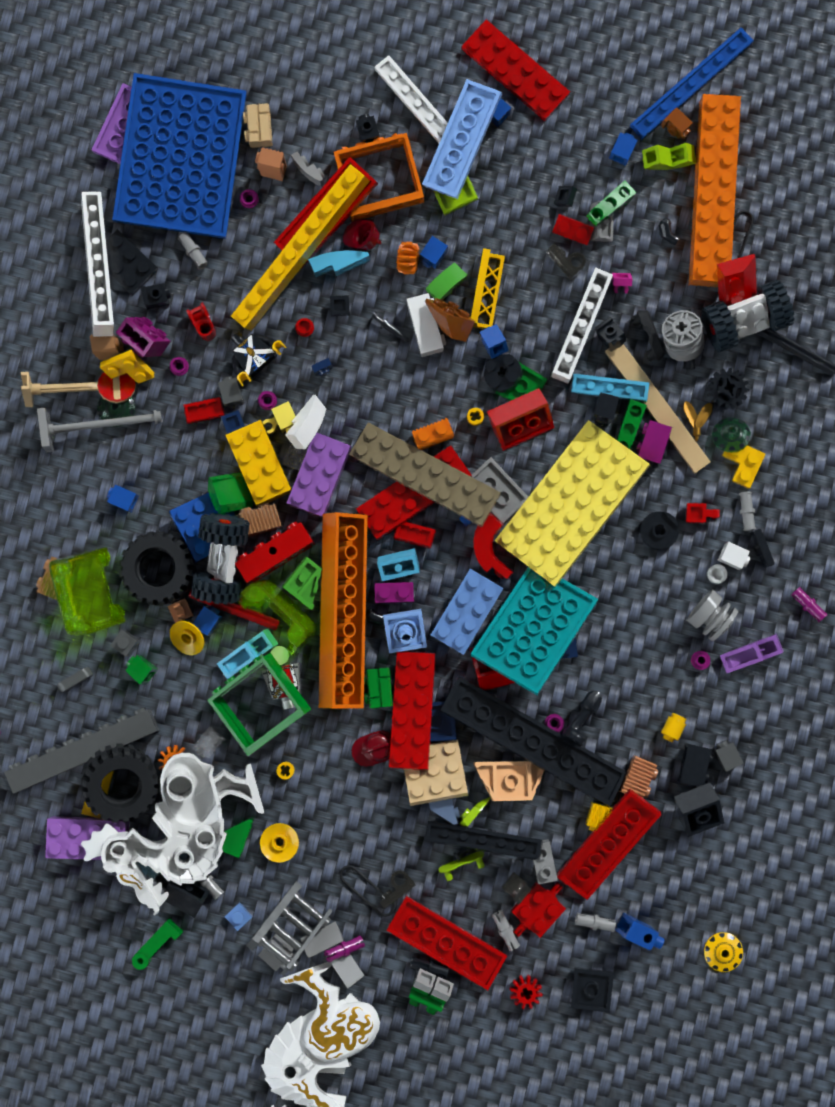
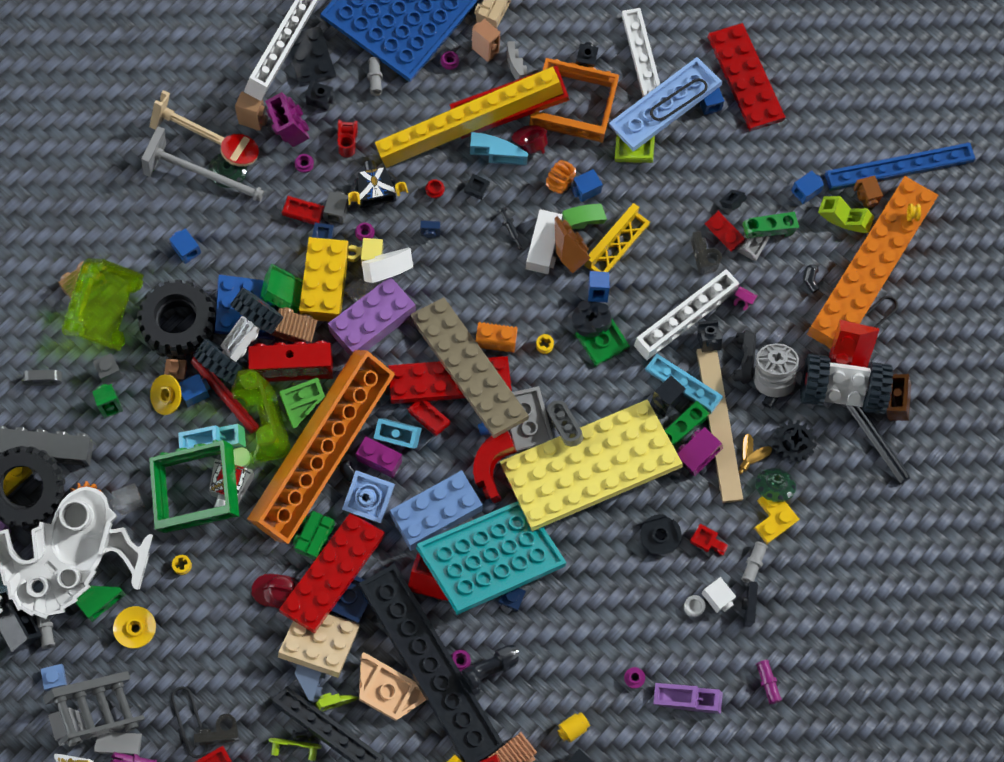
camera: 20 degrees right, 15 degrees down
yellow plate [100,349,155,384] -> none
red slope [487,388,555,451] -> none
light grey wheel [686,590,738,641] -> none
none -> dark grey plate [547,400,583,447]
none -> black piece [650,78,708,121]
none -> reddish brown brick [886,374,911,421]
none -> yellow bush [907,204,921,221]

